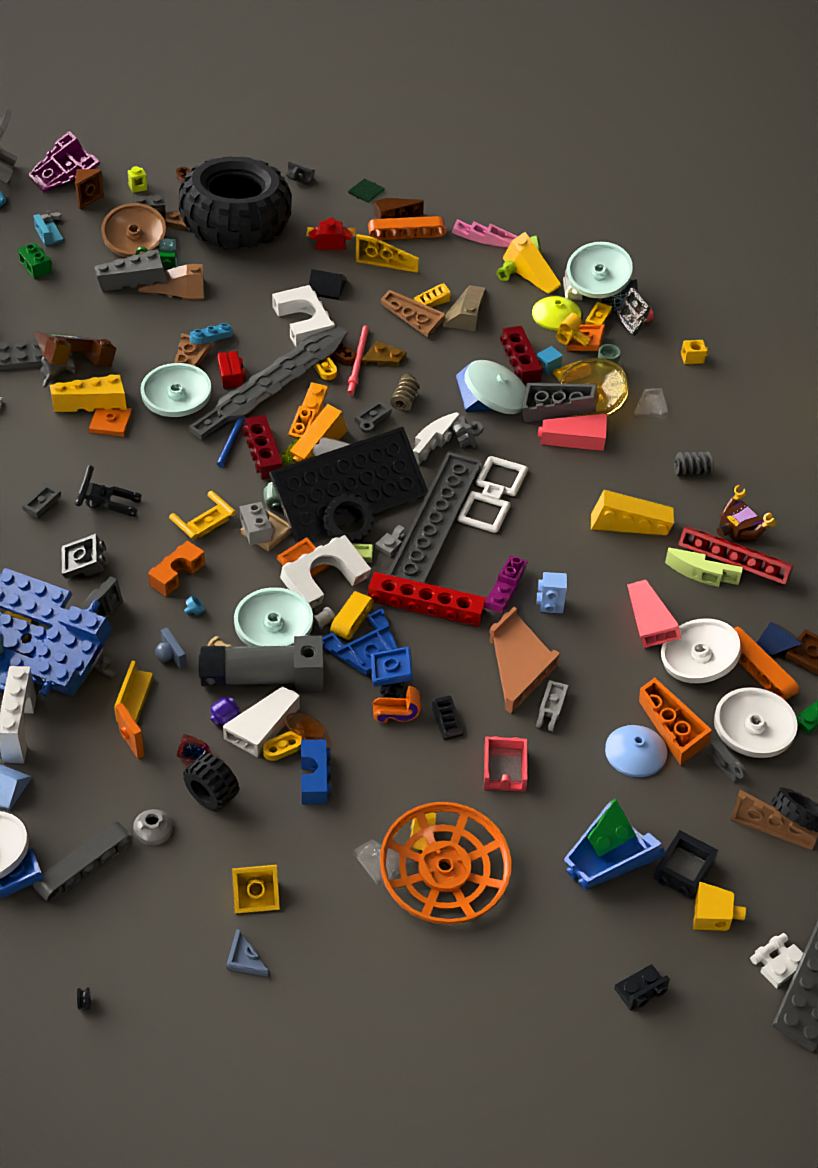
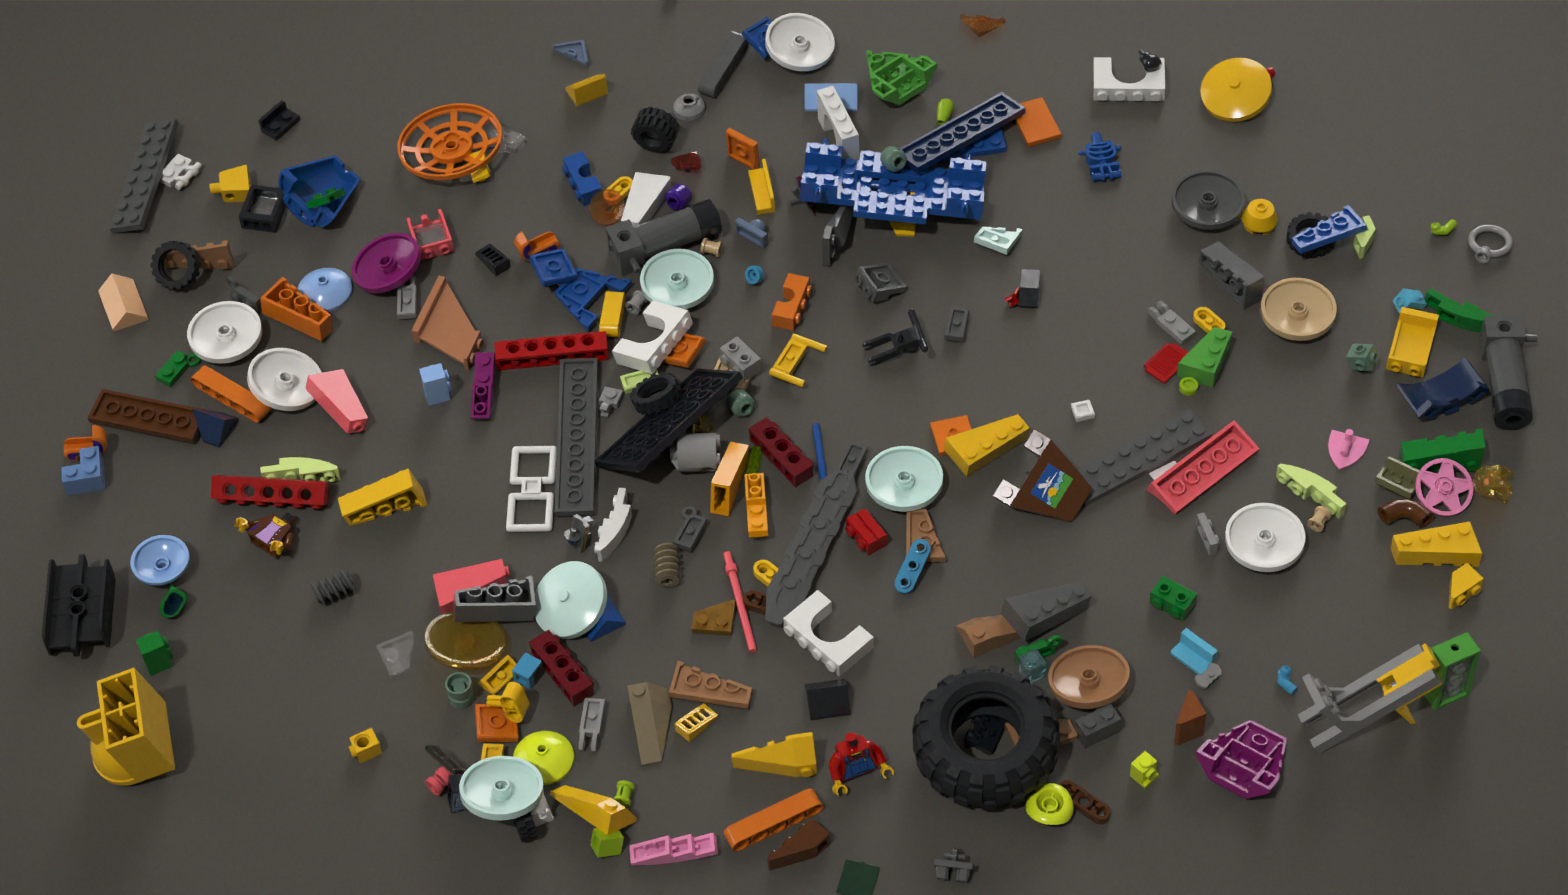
camera: 165 degrees right, 5 degrees up
none -> magenta dish [352,233,421,293]
none -> light grey hinge [578,698,606,751]

